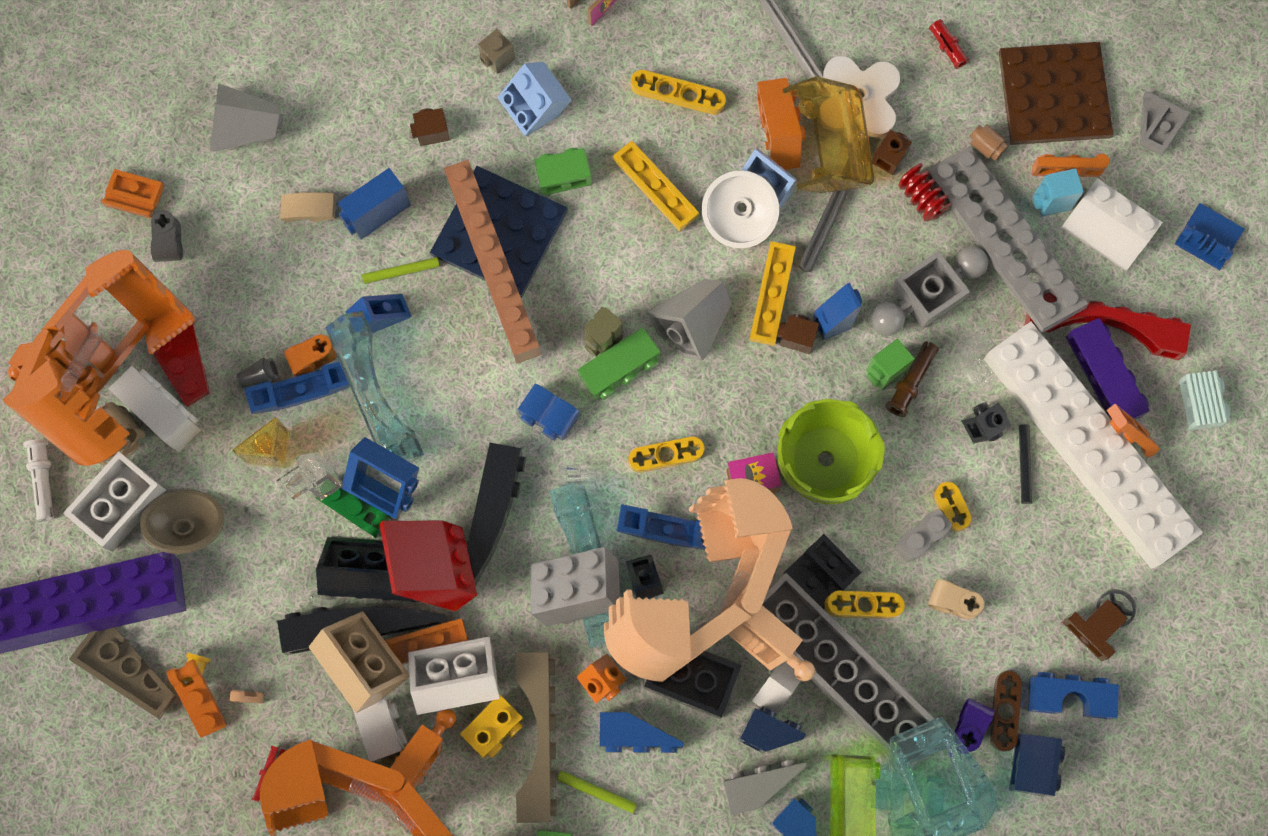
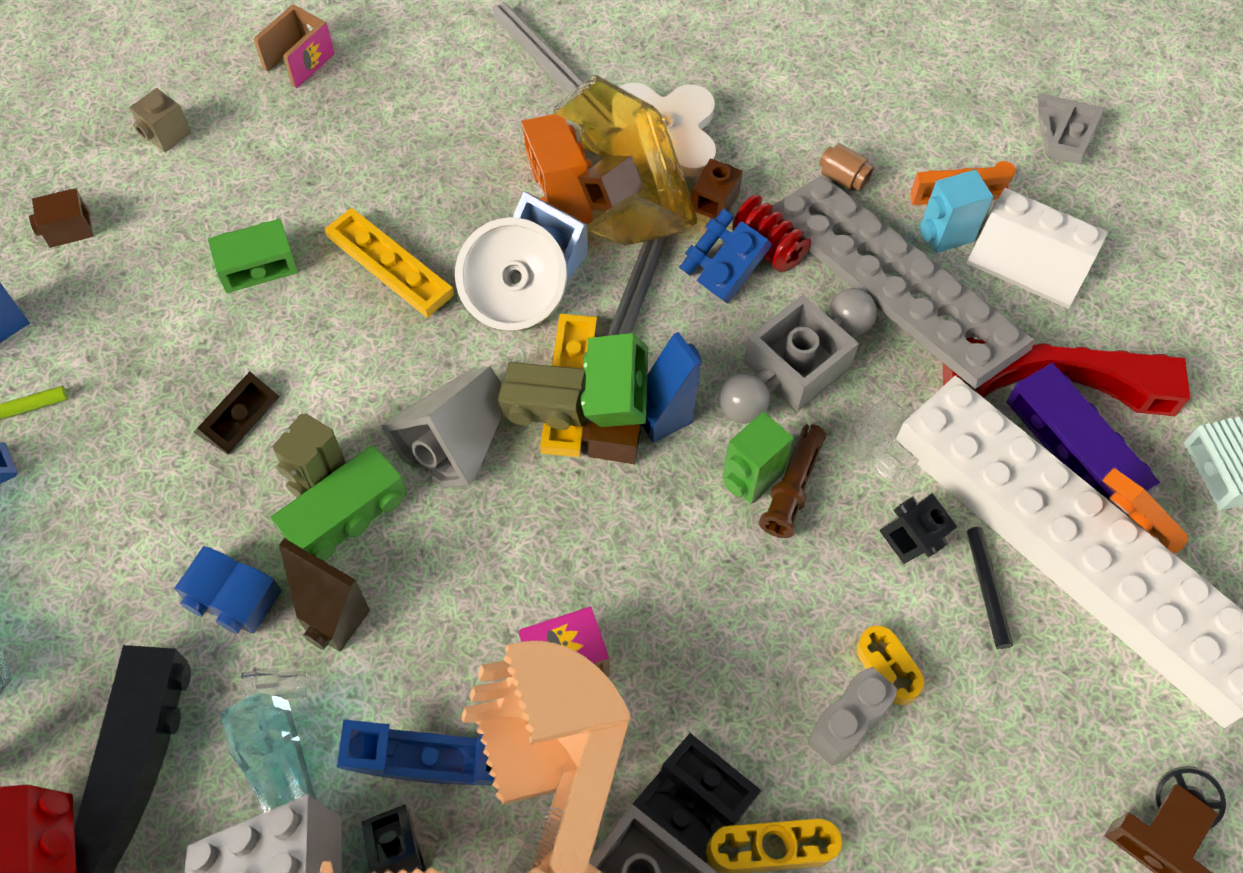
camera: 10 degrees left, 15 degrees down
dark blue plate [430,166,568,298] -> none
nougat brick [444,160,541,364] -> none
light blue slope [497,62,571,136] -> none
yellow beam [628,436,704,473] -> none
yellow beam [631,70,726,115] -> none
lime piece [777,398,885,505] -> none
tan piece [928,579,984,620] -> none
red pin [929,19,969,69] -> none
reddish brown plate [999,42,1113,145] -> none
blue hinge [1175,203,1245,271] -> none
none -> dark brown slope [194,371,280,455]
none -> dark brown slope [279,538,370,652]
none -> olive brick [498,362,586,430]
none -> reddish brown brick [578,156,644,211]
none -> bright green brick [581,333,649,427]
none -> blue plate [679,208,773,304]

